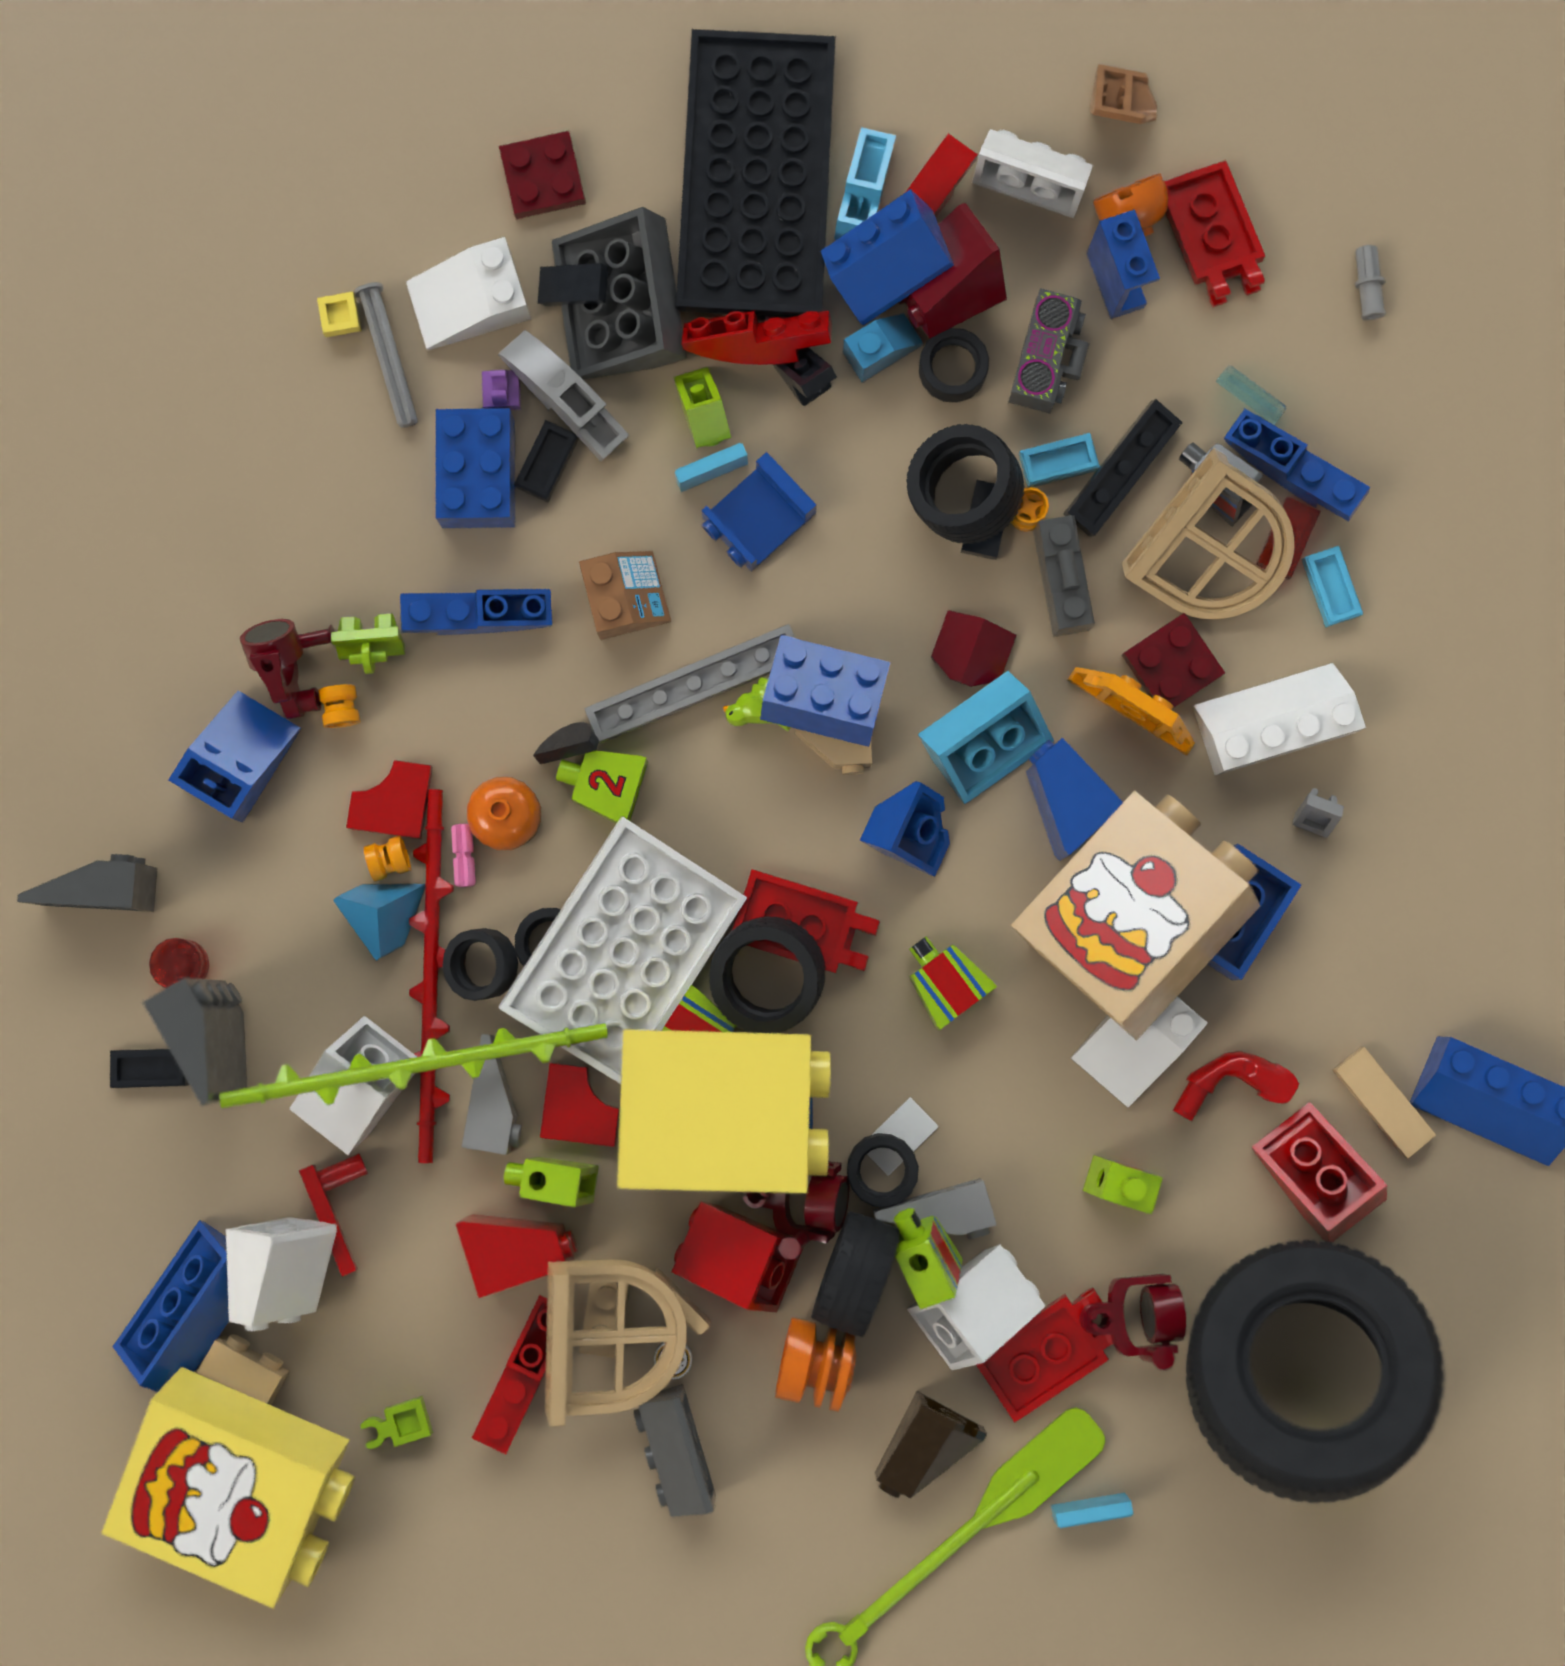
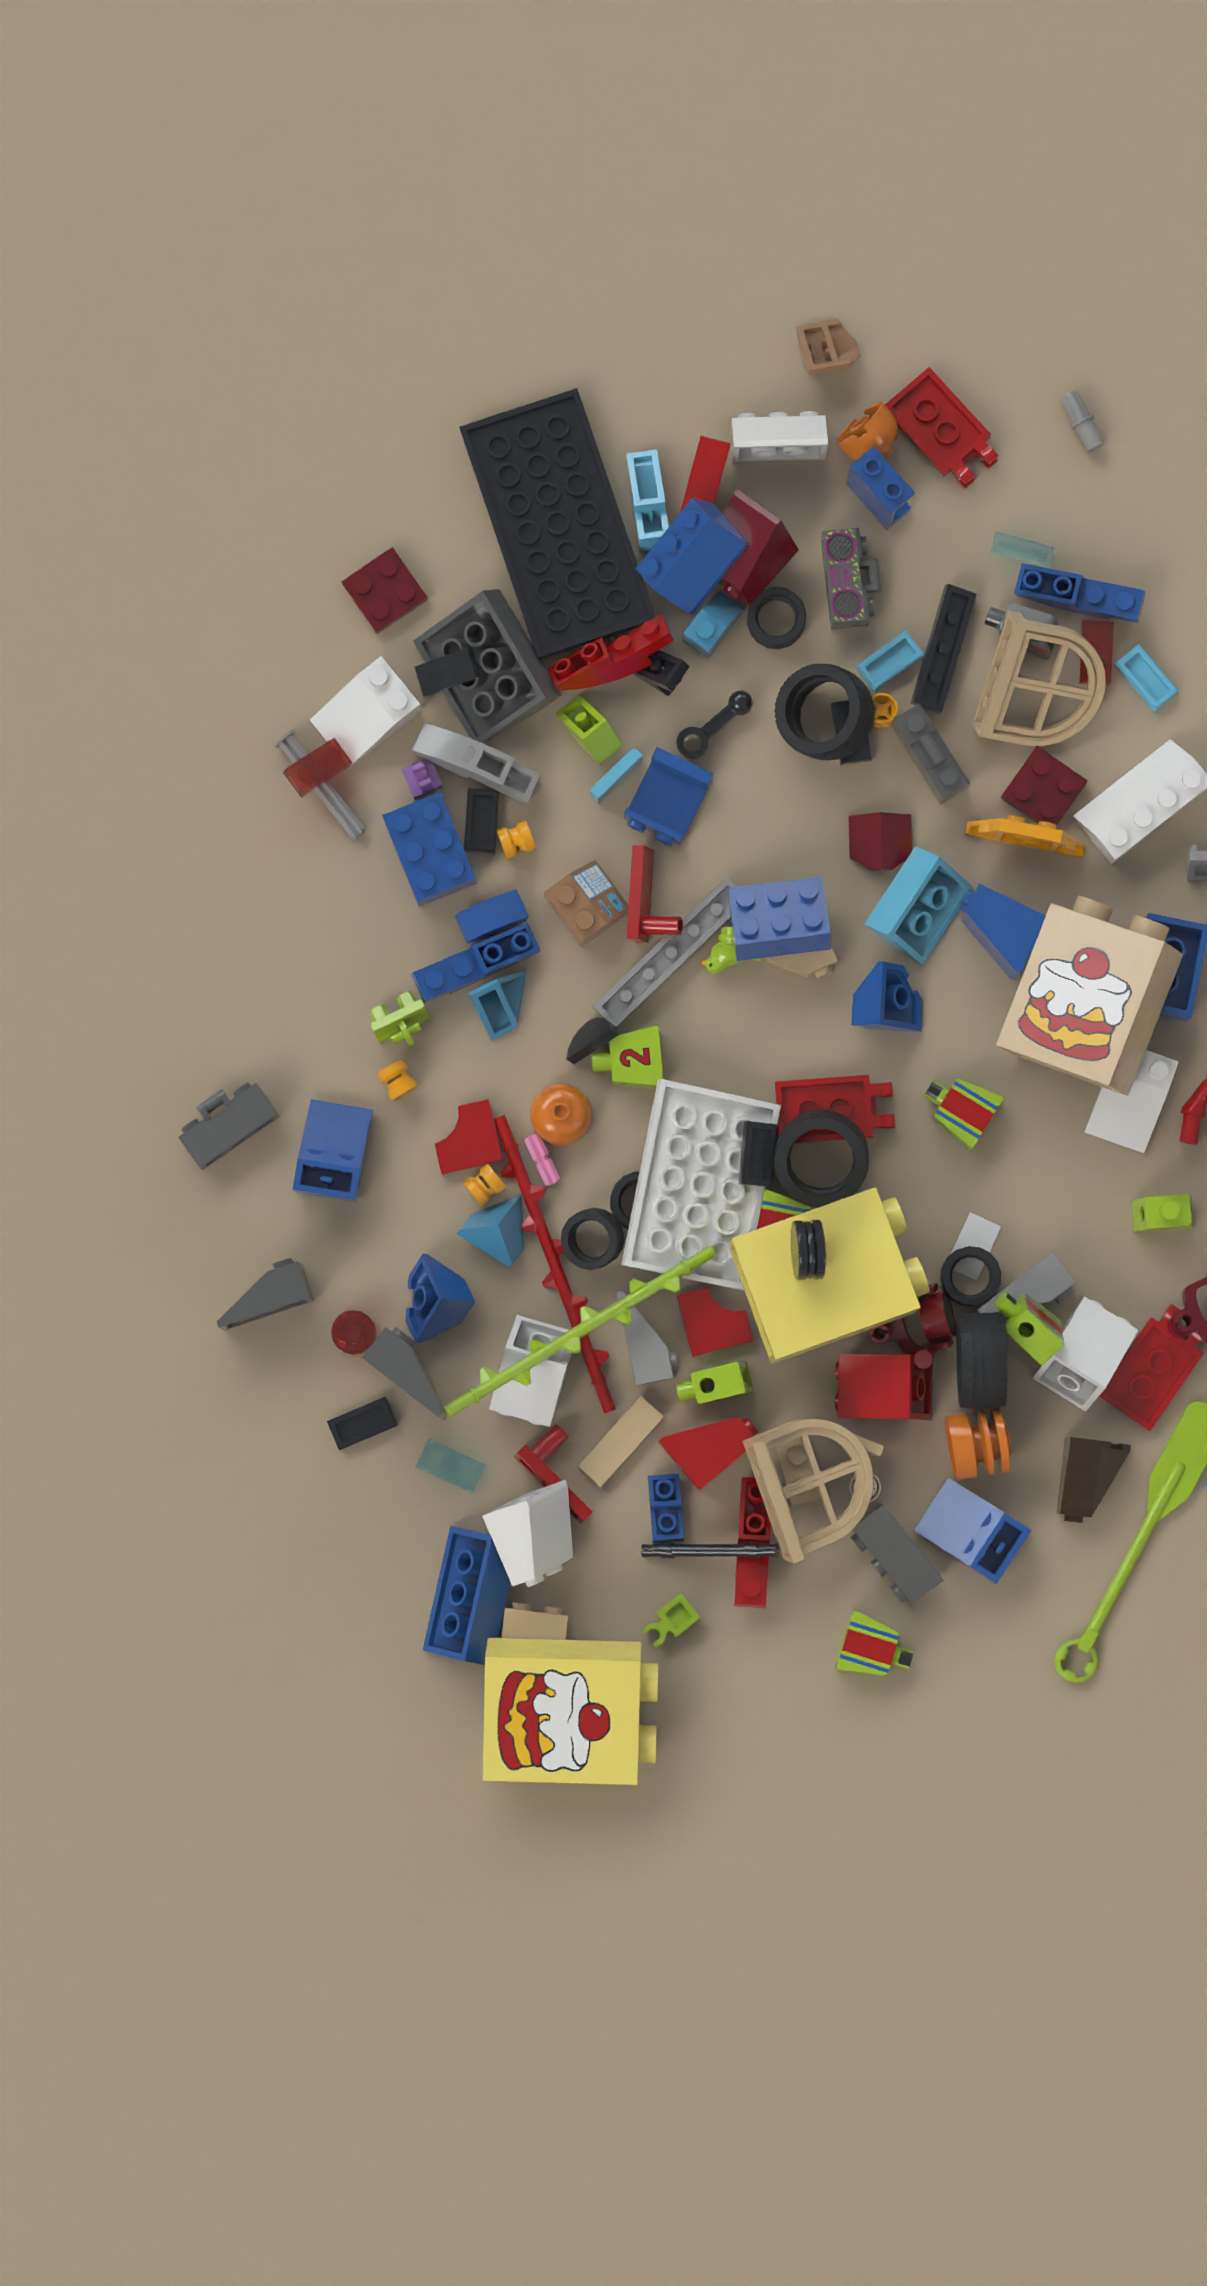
camera: 15 degrees left, 0 degrees up
dark red piece [240,619,335,719] -> none
light yellow plate [317,291,362,337] -> none
none -> dark grey piece [178,1083,280,1170]
none -> clear red plate [283,738,353,798]
none -> blue slope [405,1254,475,1343]
none -> clear light blue plate [415,1438,486,1494]
none -> blue slope [455,889,529,944]
none -> dark azure slope [469,970,527,1040]
none -> light orange wheel [496,820,536,860]
none -> tan tile [577,1396,664,1487]
none -> red piece [626,845,683,943]
none -> black piece [641,1542,779,1558]
none -> blue slope [648,1473,684,1543]
none -> black piece [677,690,753,759]
none -> black tile [738,1121,777,1187]
none -> black head [791,1219,826,1280]
none -> torso [835,1610,914,1676]
none -> slope [914,1478,1031,1584]

